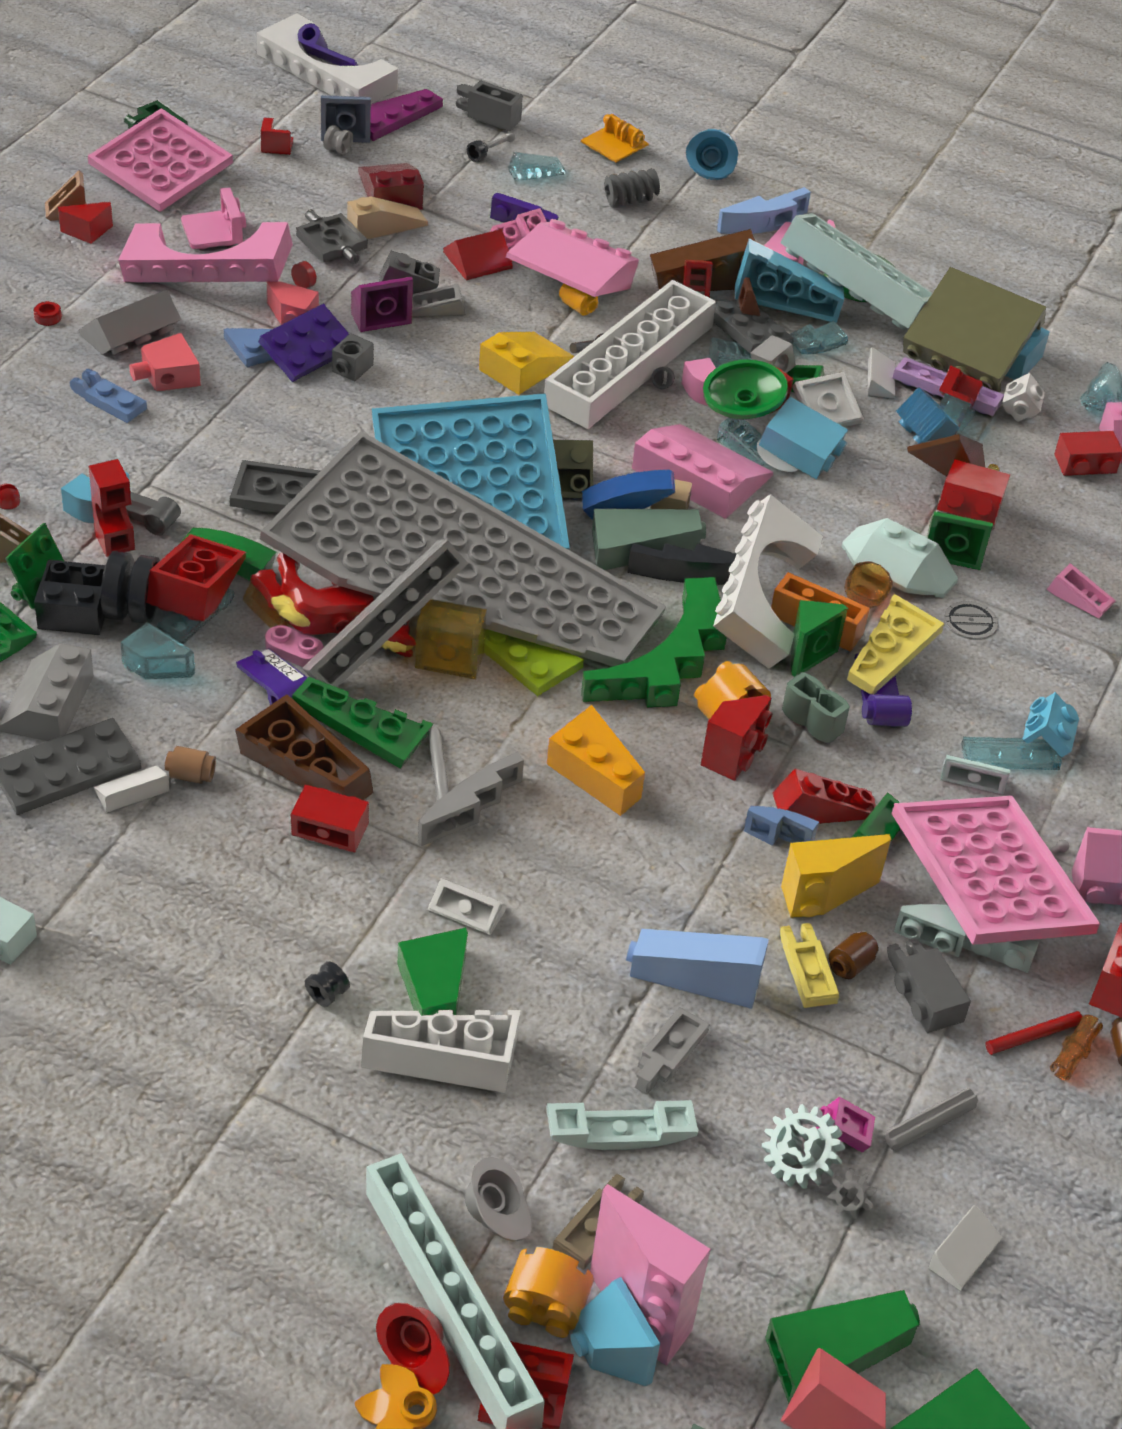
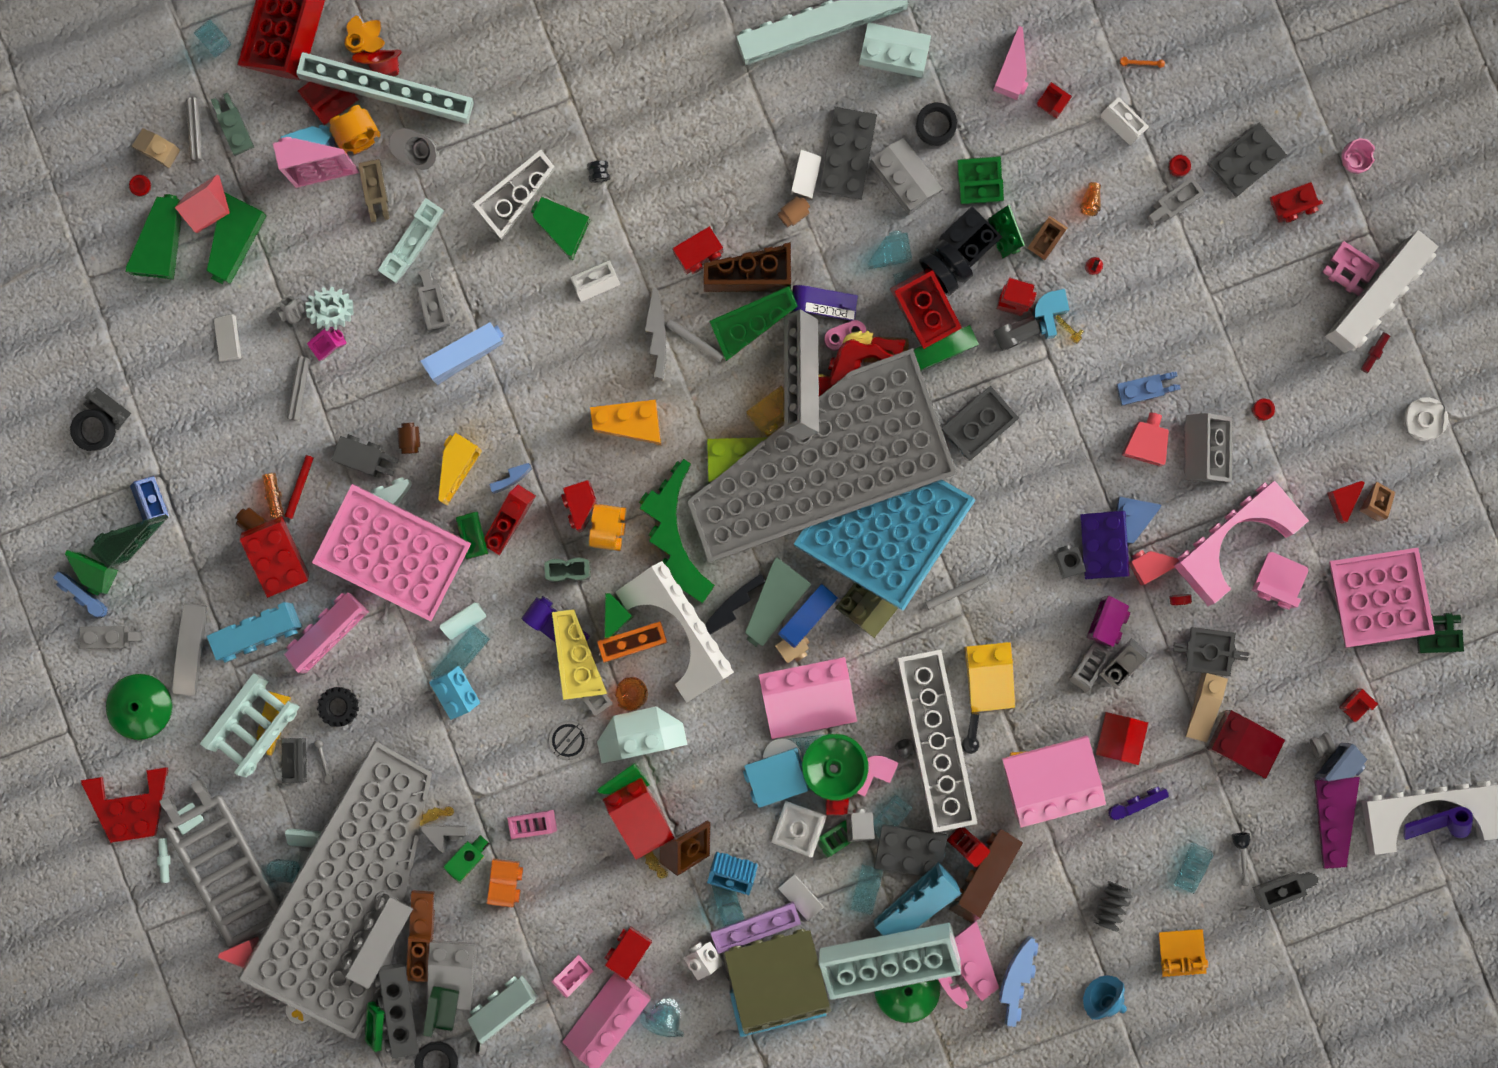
camera: 135 degrees right, 40 degrees up
bright pink slope [490,208,547,250] -> none
copper slope [738,277,761,316] -> none
light yellow hinge [780,923,839,1008] -> none
red panel [939,365,983,408] -> none

